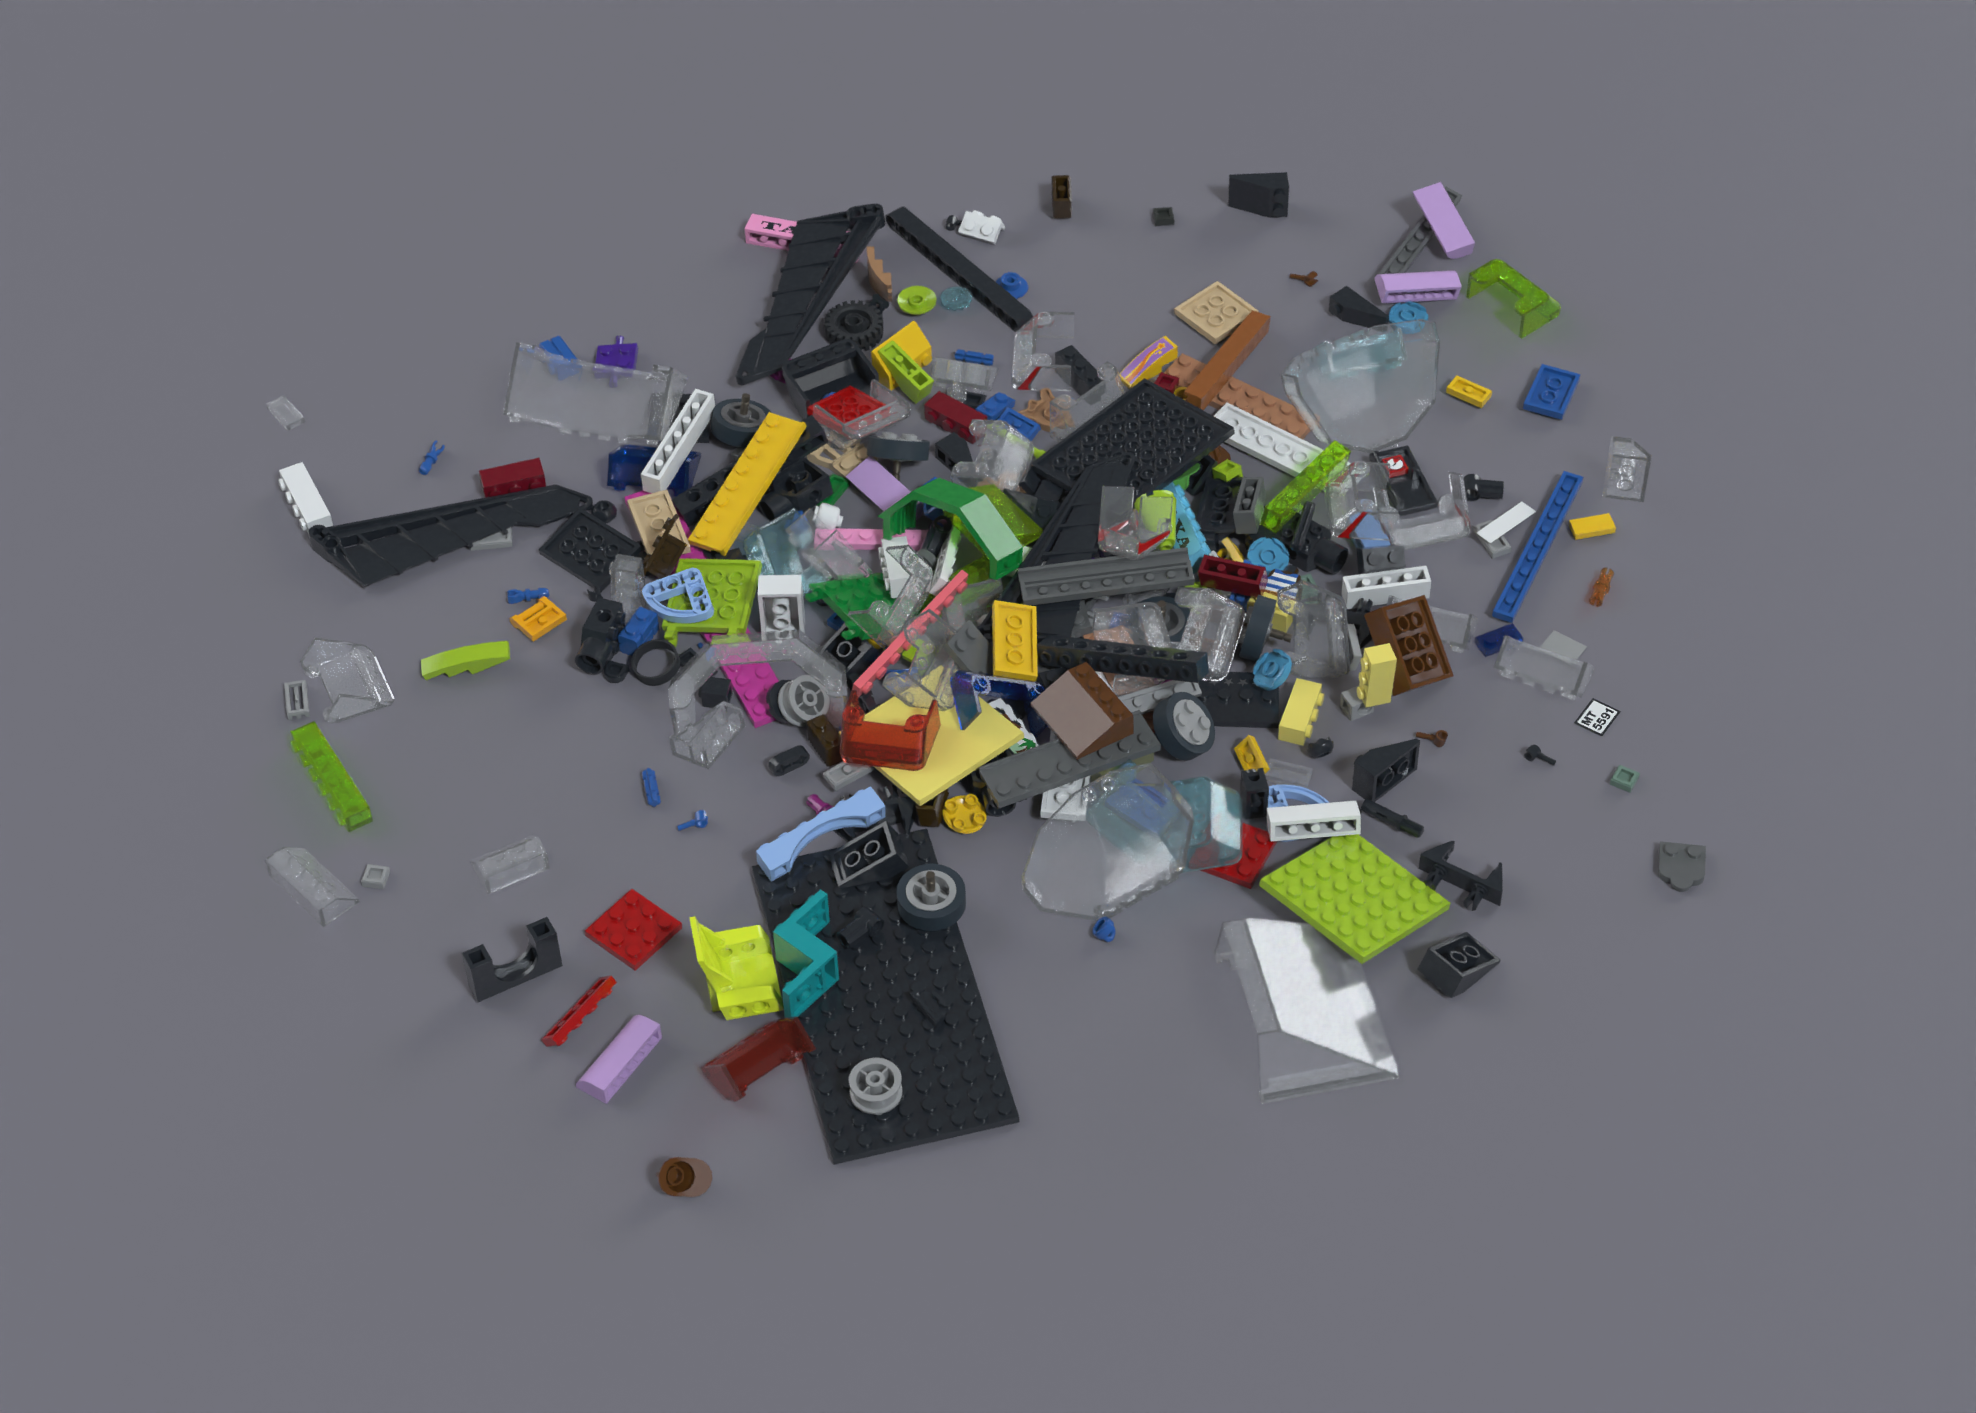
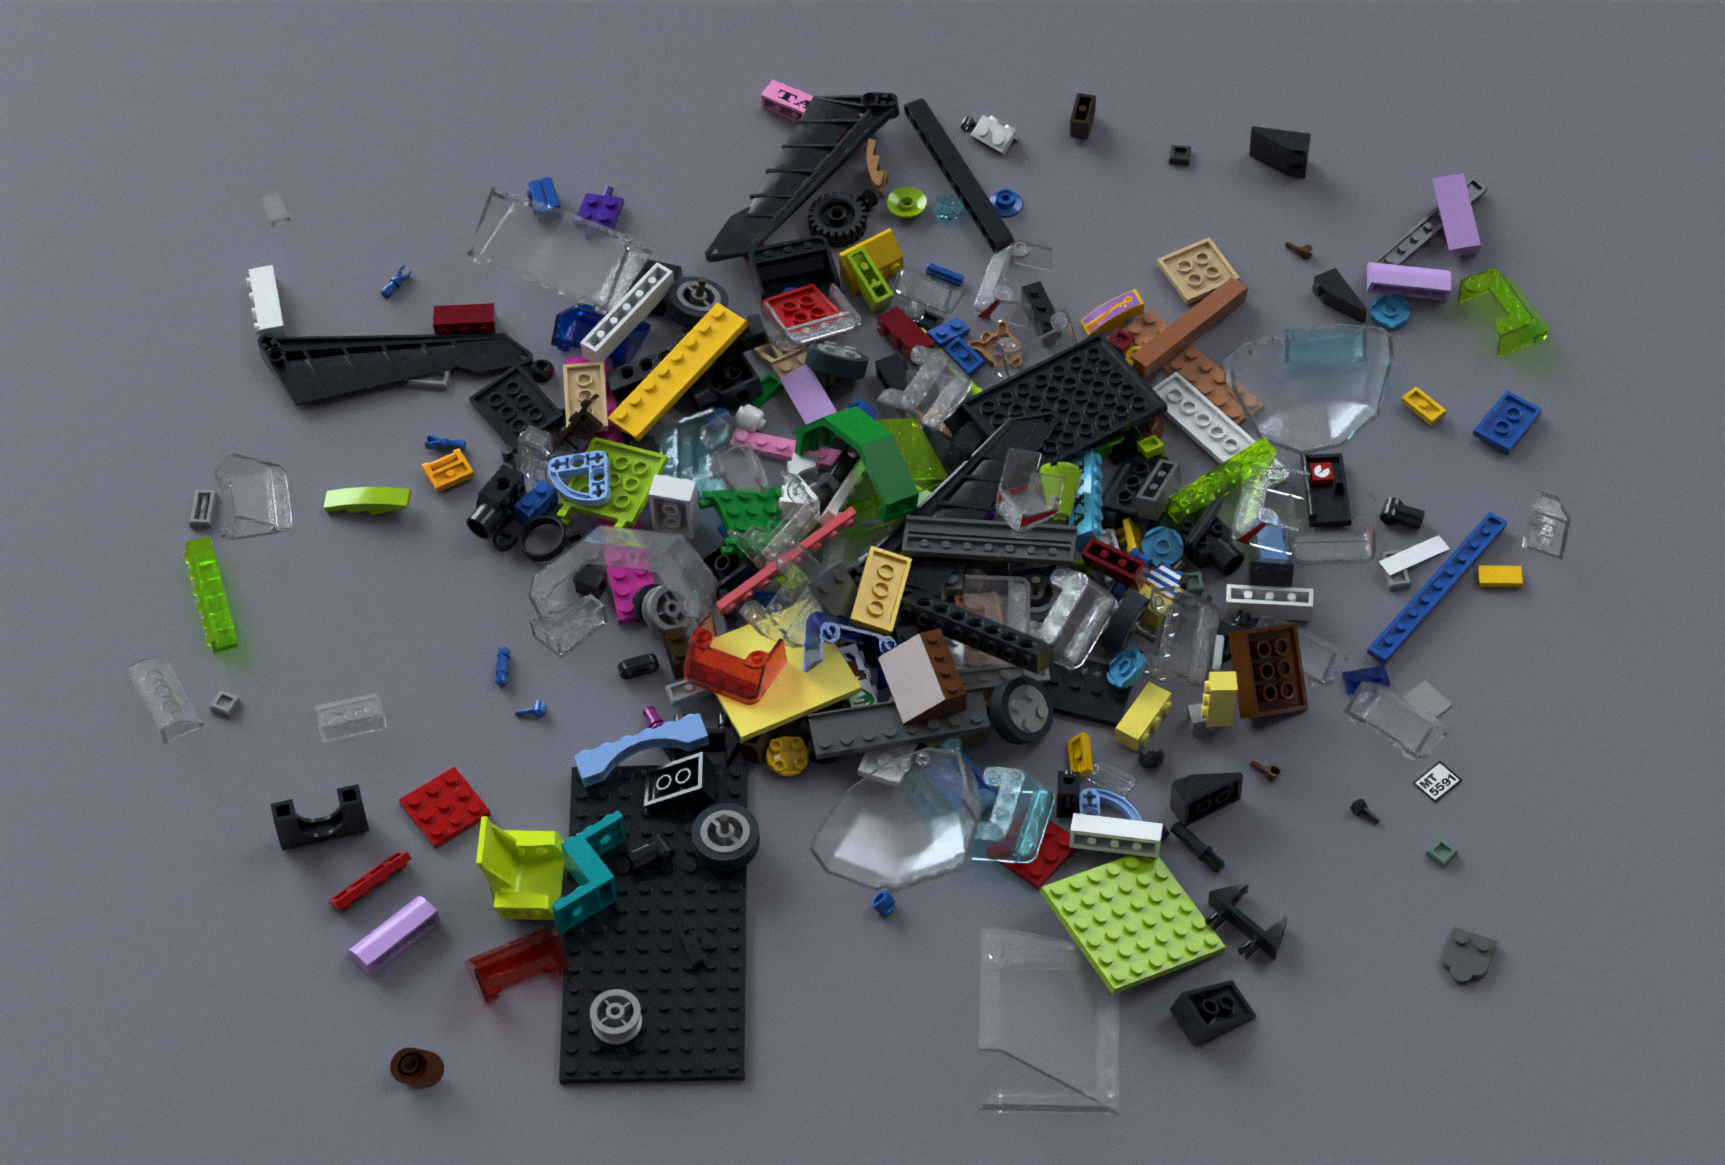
camera: 15 degrees right, 5 degrees up
clear orange pin [1589,568,1614,607] -> none

